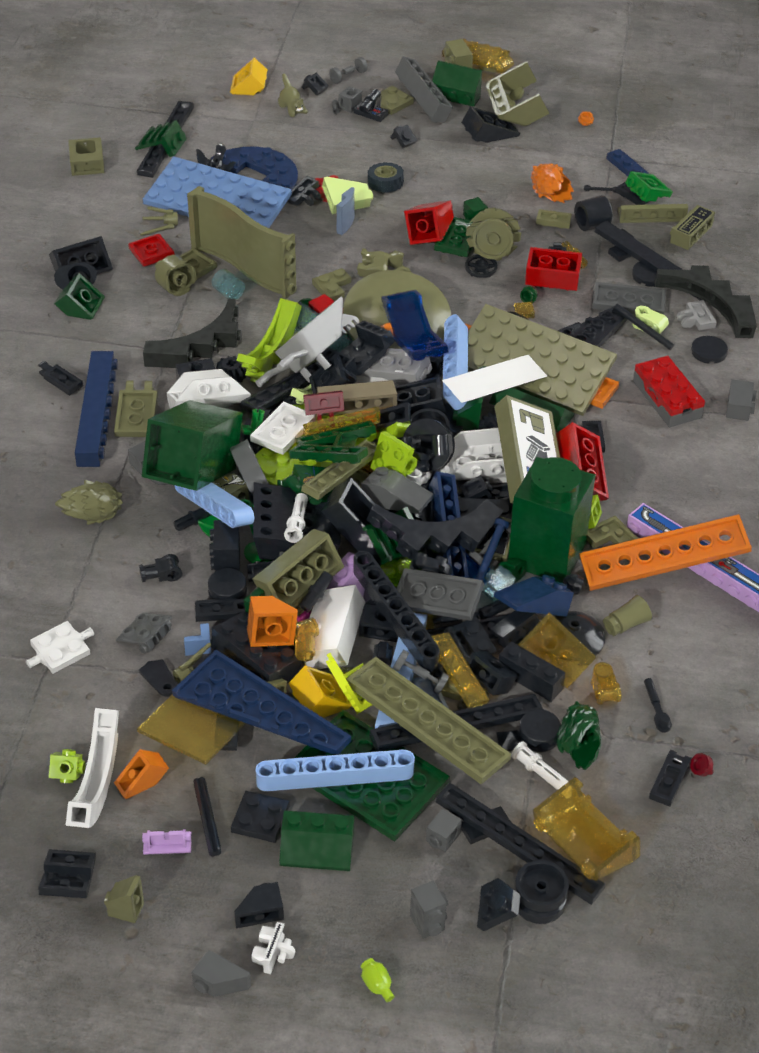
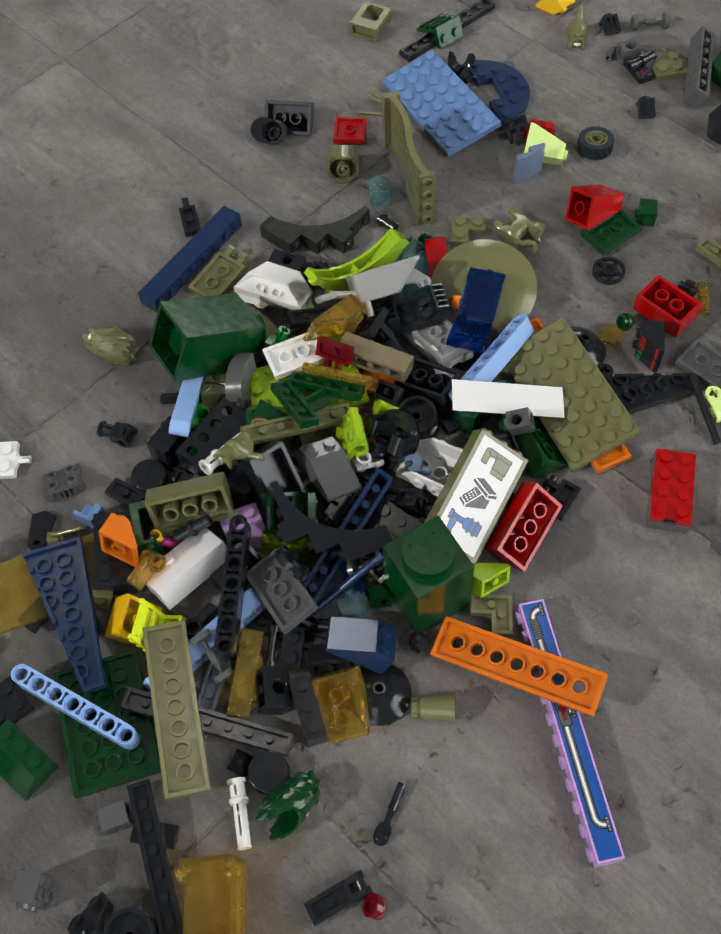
camera: 40 degrees right, 15 degrees up
dark green slope [54,273,105,320] -> none
olive tile [179,248,217,280] -> none
olive plant [466,208,521,261] -> none
clear yellow piece [591,662,622,705] -> none
none -> olive animal [213,431,265,469]
none -> clear yellow slope [303,293,366,342]
none -> black pin [377,214,399,230]
none -> sand blue piece [404,454,432,477]
none -> dark grey brick [504,407,535,436]
none -> black slope [632,319,665,373]

